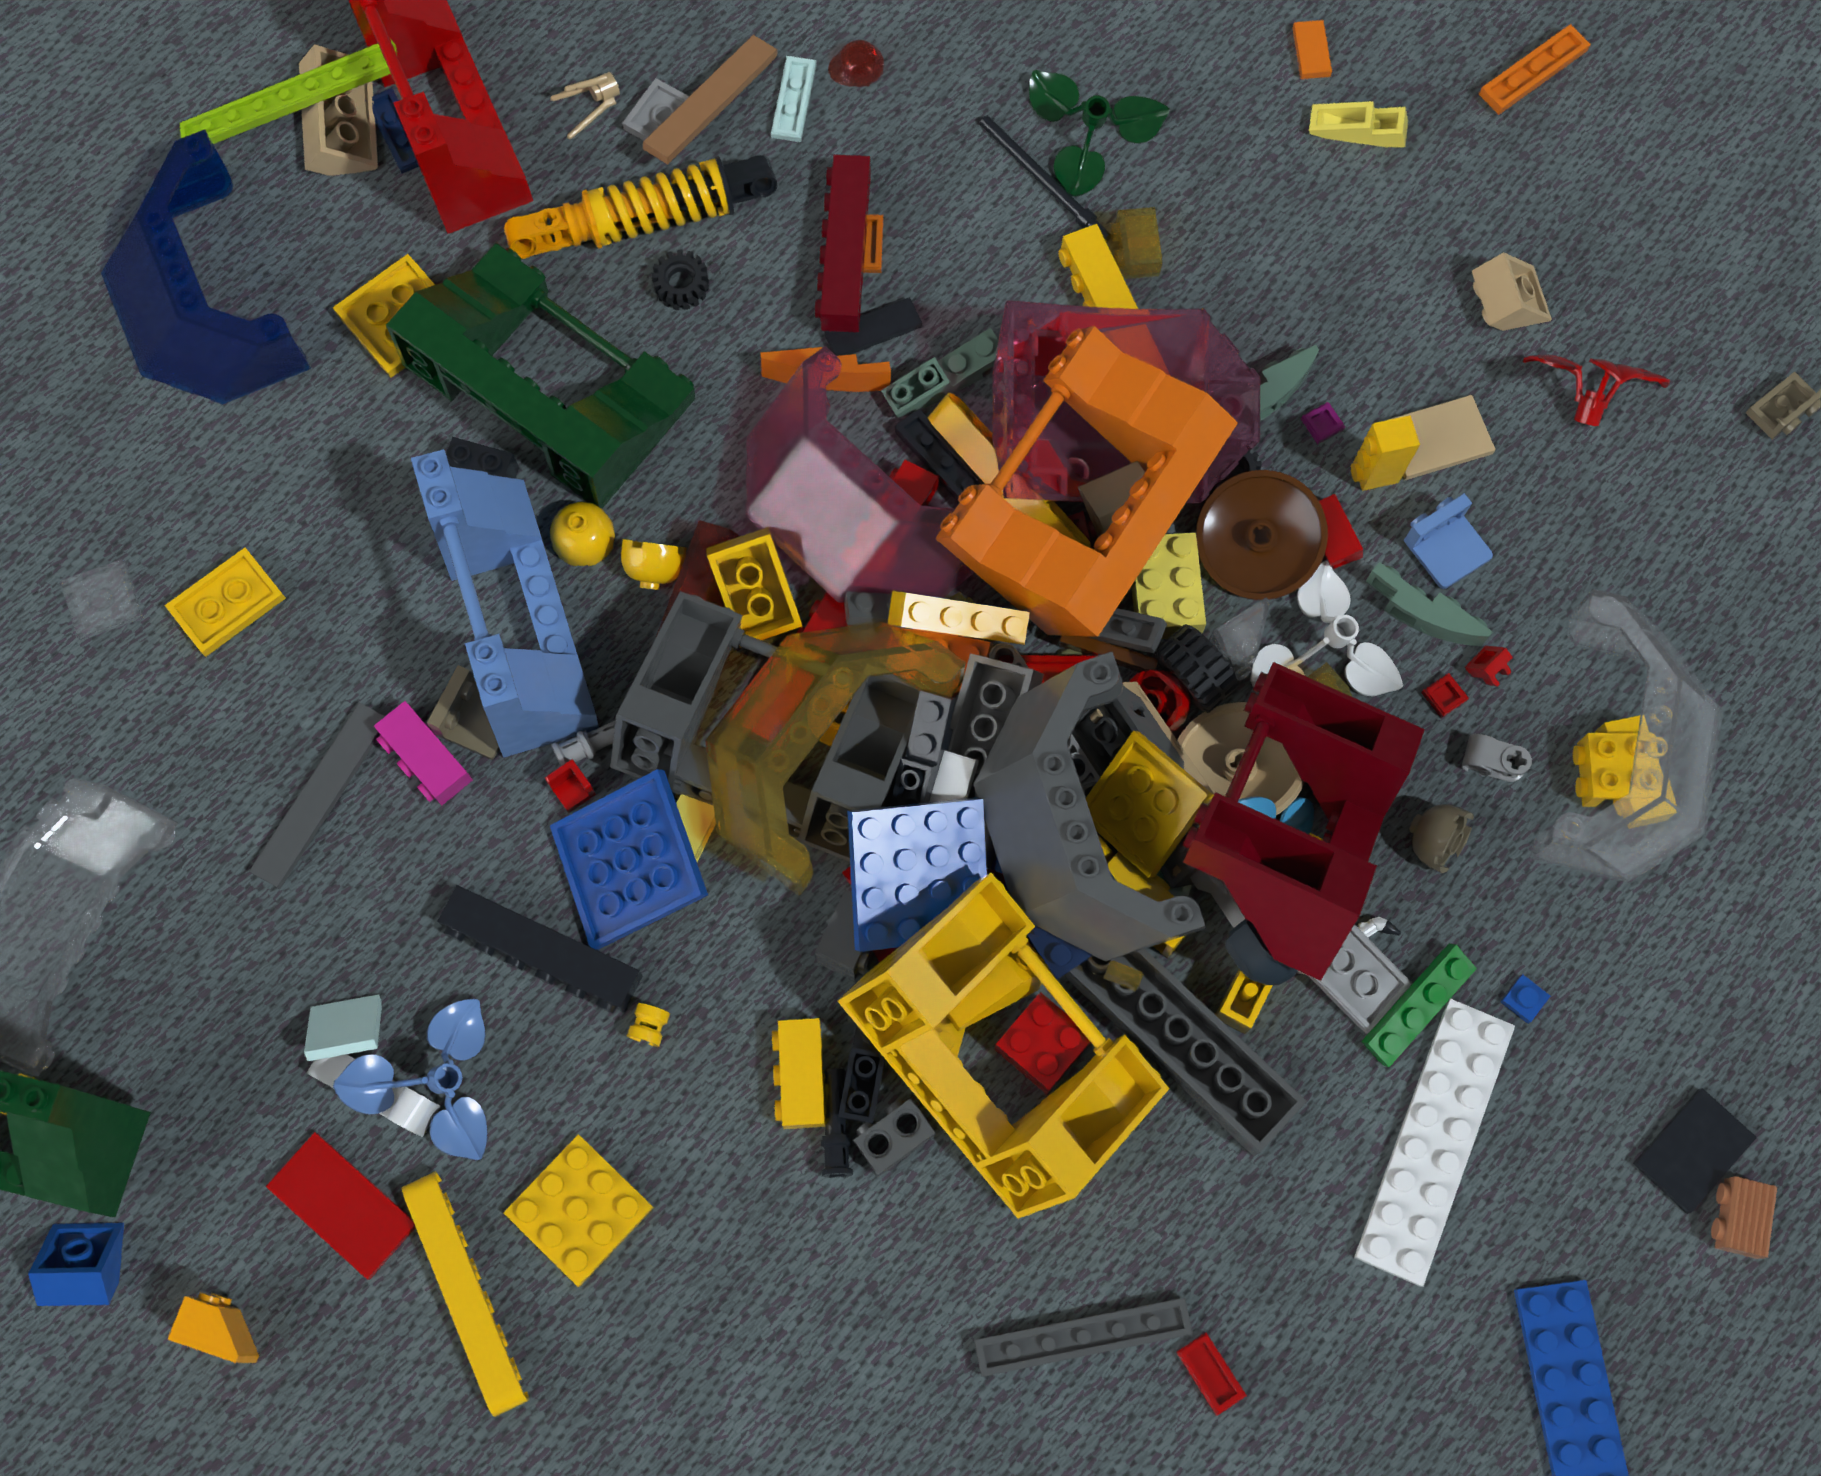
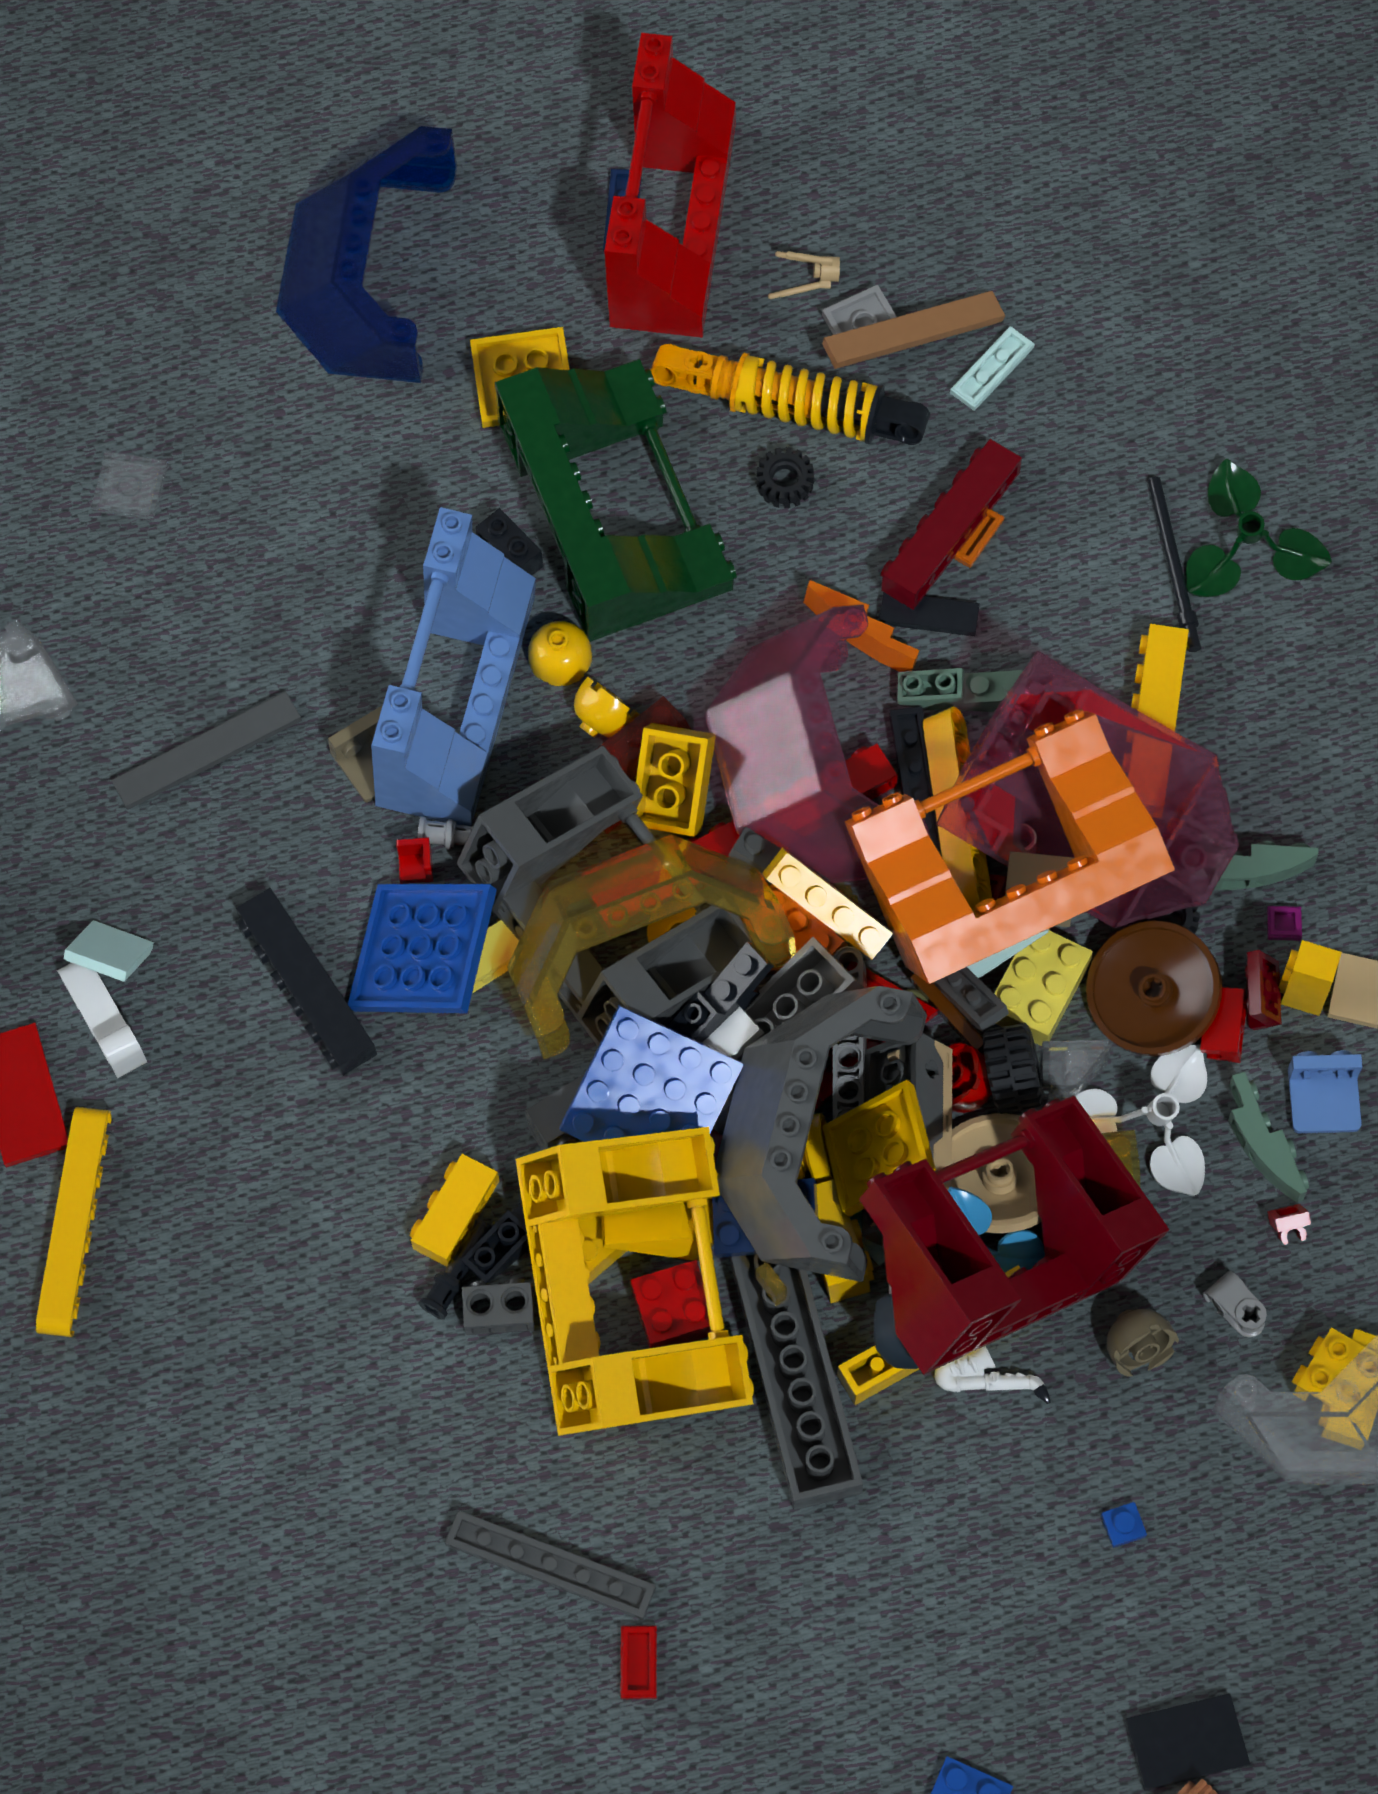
camera: 35 degrees right, 5 degrees down
yellow plate [164,547,286,657] -> none
lime tile [179,39,397,153] -> none
tan slope [299,44,378,176] -> none
medium blue plant [333,999,487,1160] -> none
dark pink brick [374,701,473,806] -> none
yellow plate [503,1134,654,1287] -> none
yellow wheel [627,1003,670,1047] -> none
clear red hat [828,40,885,87] -> none
clear yellow brick [1111,207,1163,279] -> none
light grey tile [1308,924,1413,1034] -> none
white plate [1354,999,1515,1287] -> none
green plate [1361,943,1477,1067] -> none
red tile [1421,673,1469,719] -> none
none -> dark red bracket [1245,950,1282,1030]

